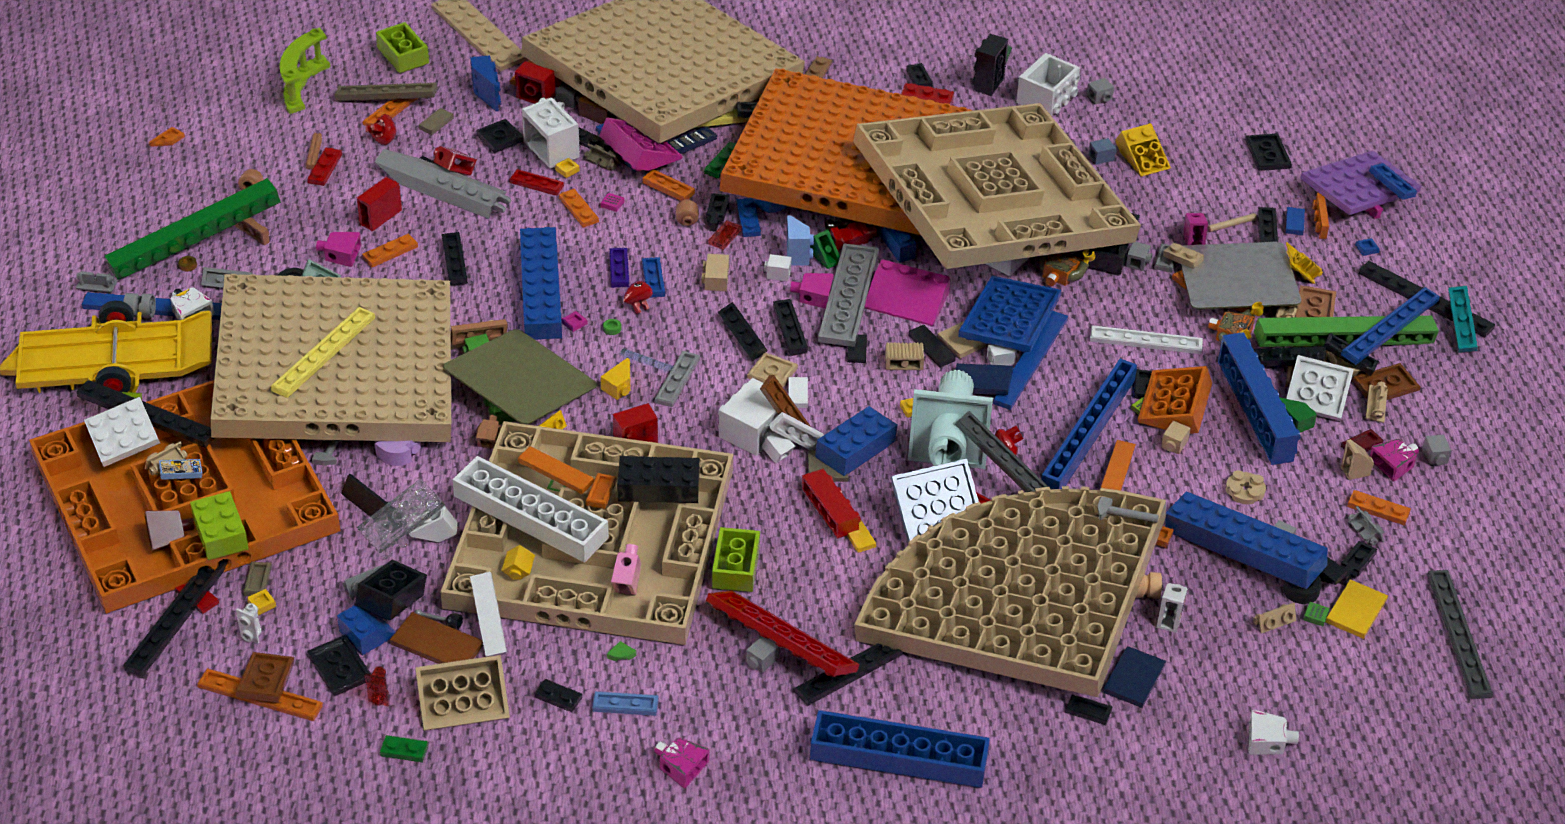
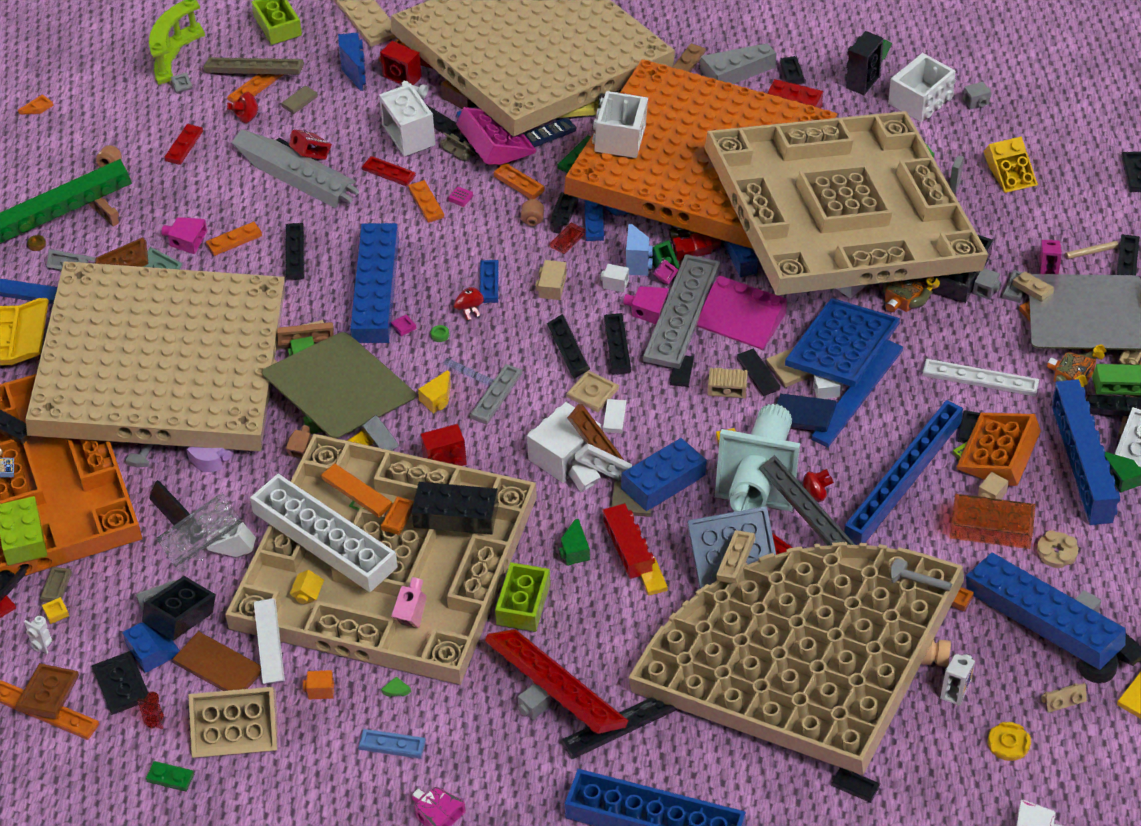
camera: 10 degrees right, 5 degrees up
white torso [170,288,214,320] -> none
light yellow tile [271,307,375,398] -> none
nougat axle [306,133,322,170] -> none
red brick [357,177,402,232] -> none
black hinge [414,609,463,630] -> none
black plate [476,118,524,153] -> none
black plate [535,679,583,713] -> none
yellow plate [555,158,580,178] -> none
dark grey brick [556,82,583,109] -> none
dark purple tile [609,248,629,288] -> none
sand blue brick [1088,138,1117,165] -> none
orange tile [1100,440,1136,491] -> none
dark blue tile [1103,646,1166,708] -> none
bright green tile [1303,602,1330,627] -> none
none -> dark orange tile [95,237,149,267]
none -> light grey tile [171,72,193,94]
none -> orange brick [303,670,334,700]
none -> tile [360,415,399,451]
none -> green slope [558,518,590,566]
none -> white container [592,91,648,158]
none -> dark pink tile [653,259,678,285]
none -> light grey wedge [700,43,776,84]
none -> tan plate [716,530,756,584]
none -> light grey tile [950,155,964,193]
none -> clear orange brick [950,494,1036,549]
none -> yellow tile [988,722,1031,761]

